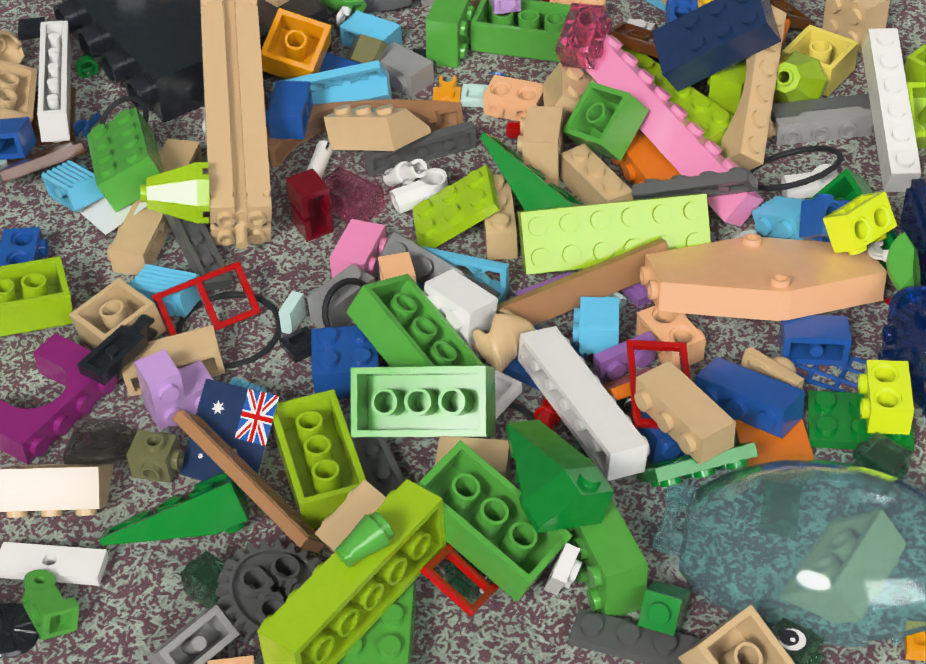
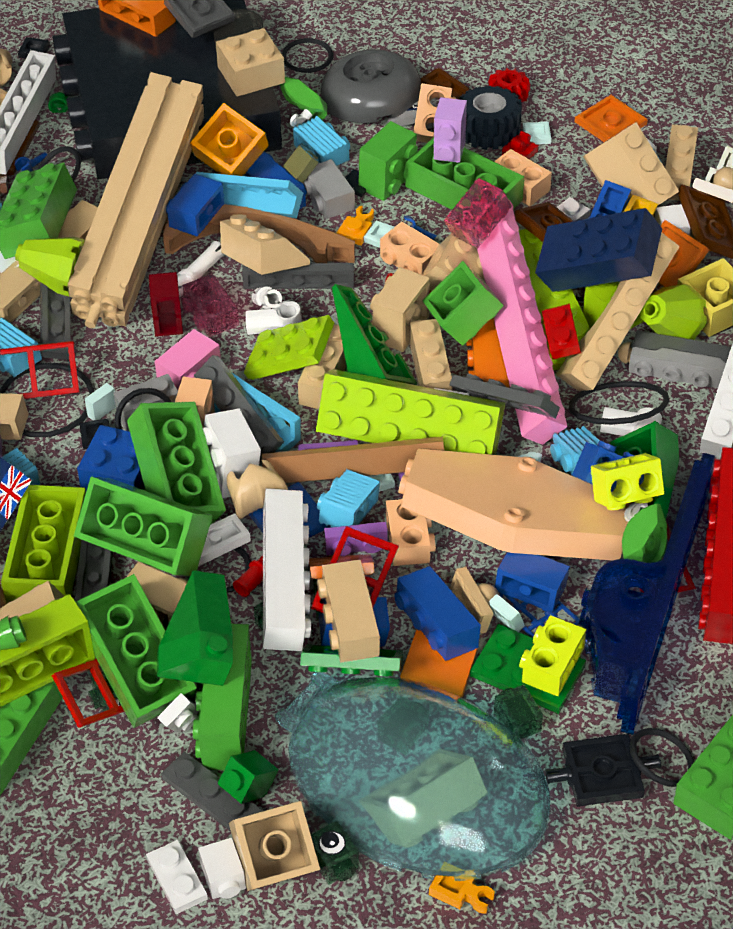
camera: 20 degrees right, 5 degrees up
none -> light aqua tile [489,594,525,632]
none -> red plate [542,304,581,360]

